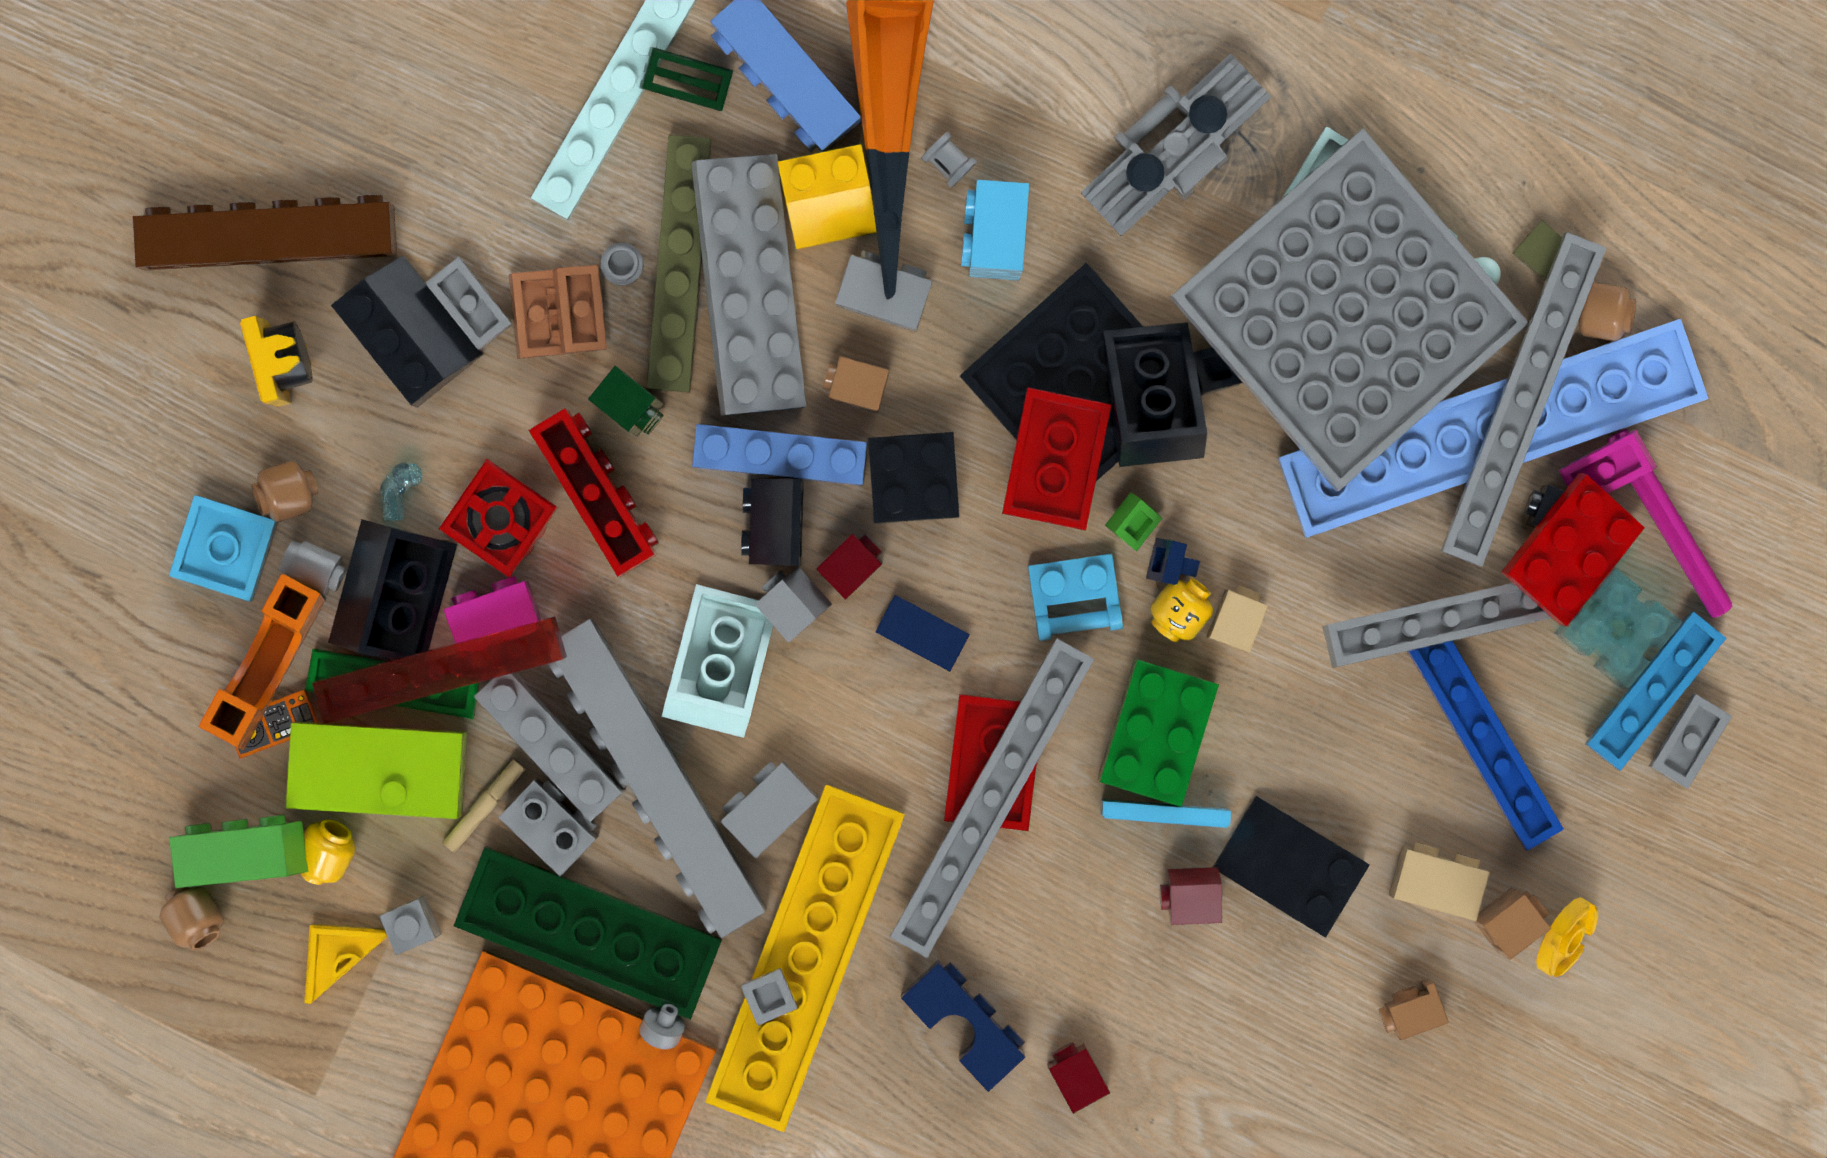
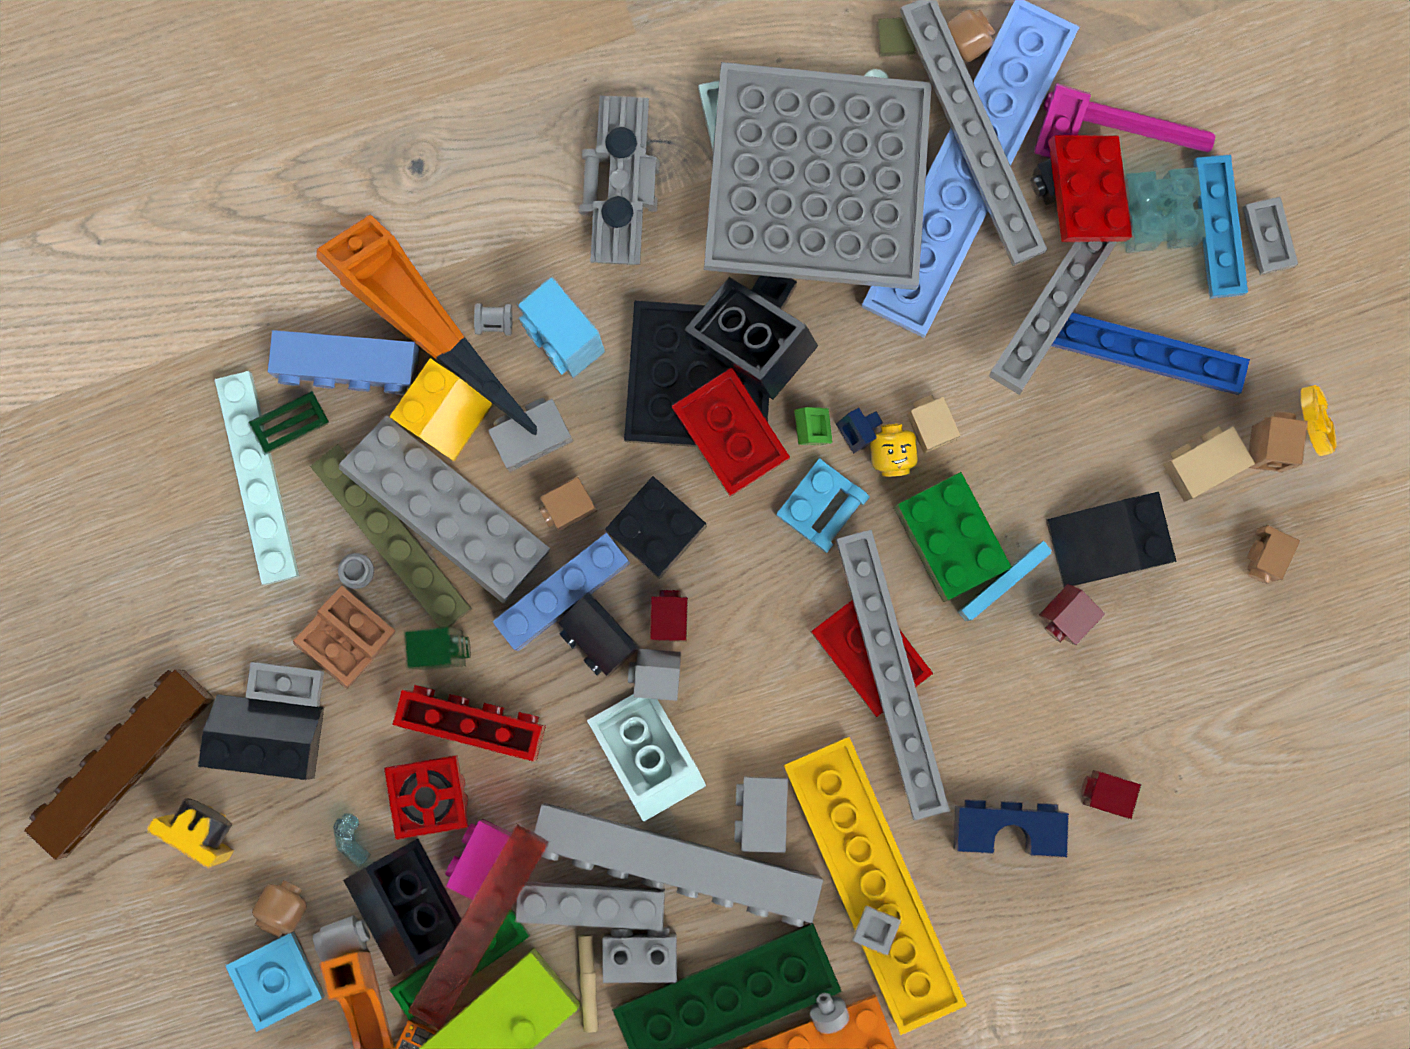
camera: 40 degrees left, 5 degrees down
dark blue tile [876,595,970,672] -> none

